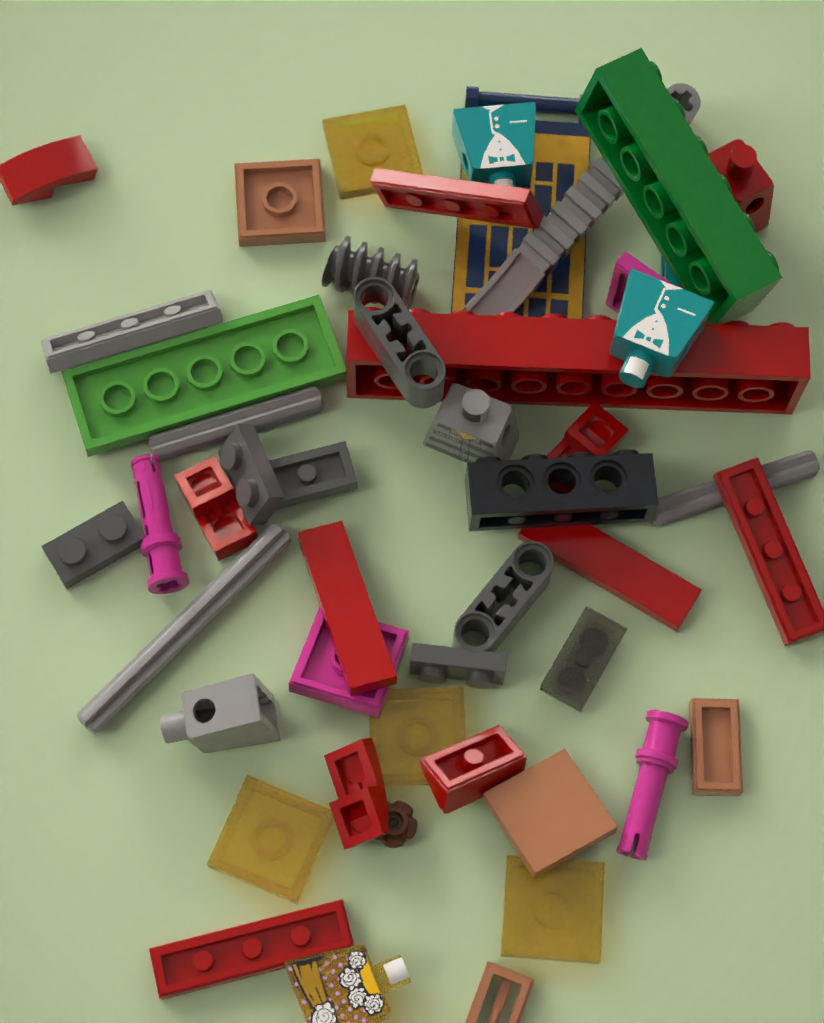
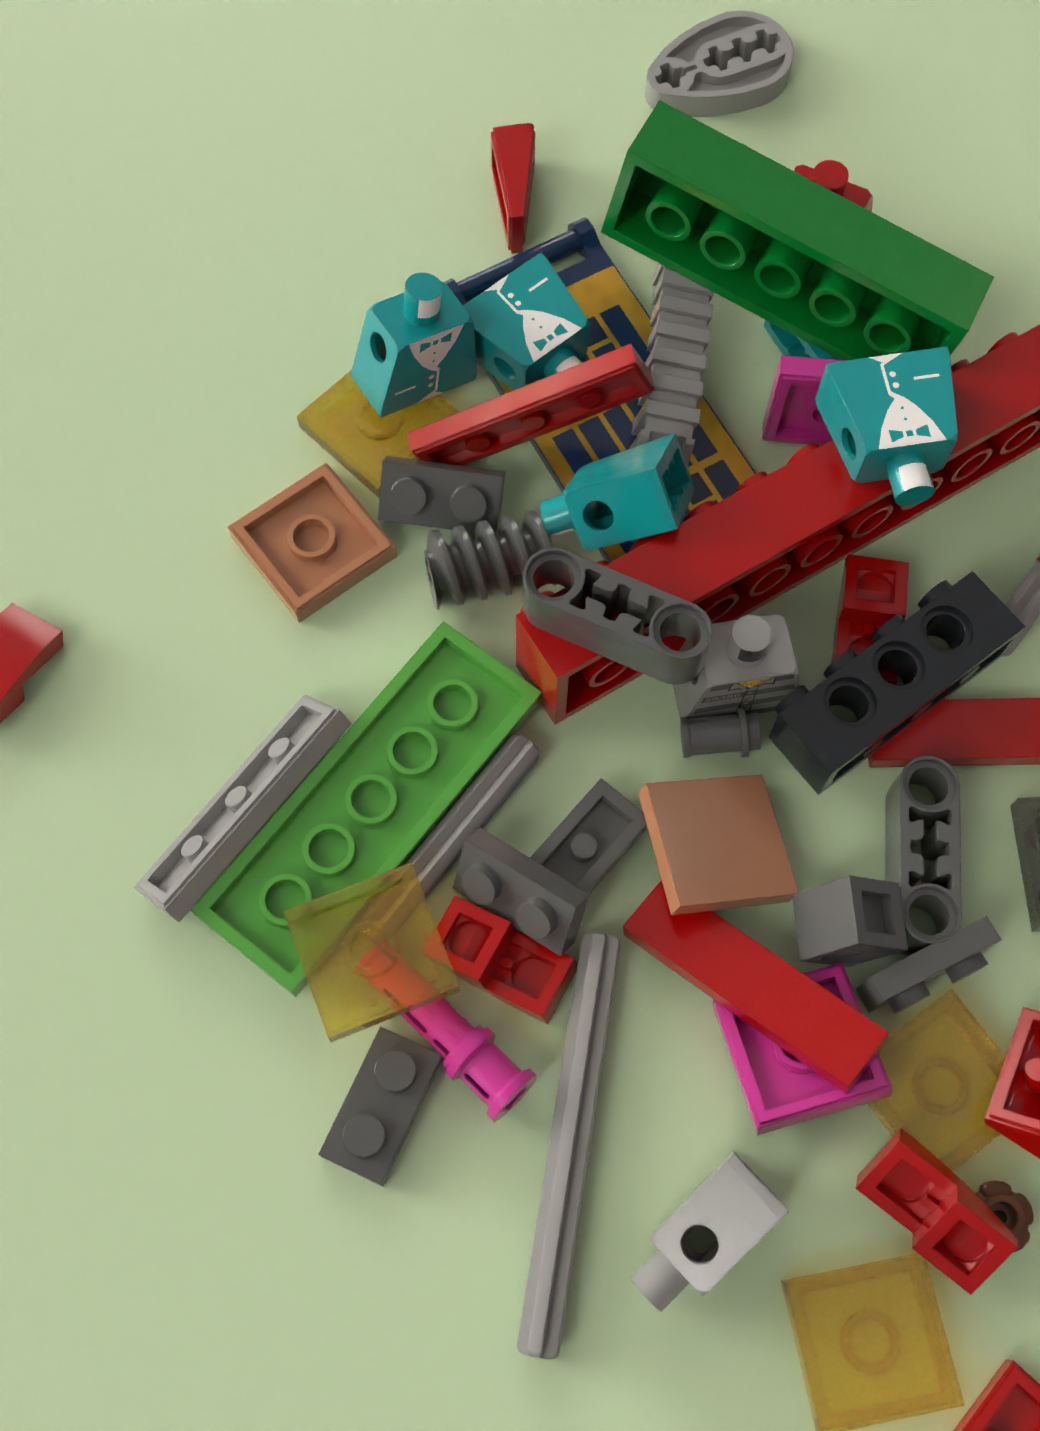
camera: 30 degrees left, 0 degrees up
none -> clear yellow tile [284,863,460,1042]
none -> teal torso [351,272,477,418]
none -> dark grey plate [378,456,506,536]
none -> red slope [491,123,536,254]
none -> teal torso [540,433,696,550]
none -> nougat tile [638,774,799,915]
none -> light grey piece [645,11,793,117]
none -> dark grey pin [680,707,761,758]
none -> dark grey brick [792,875,908,967]

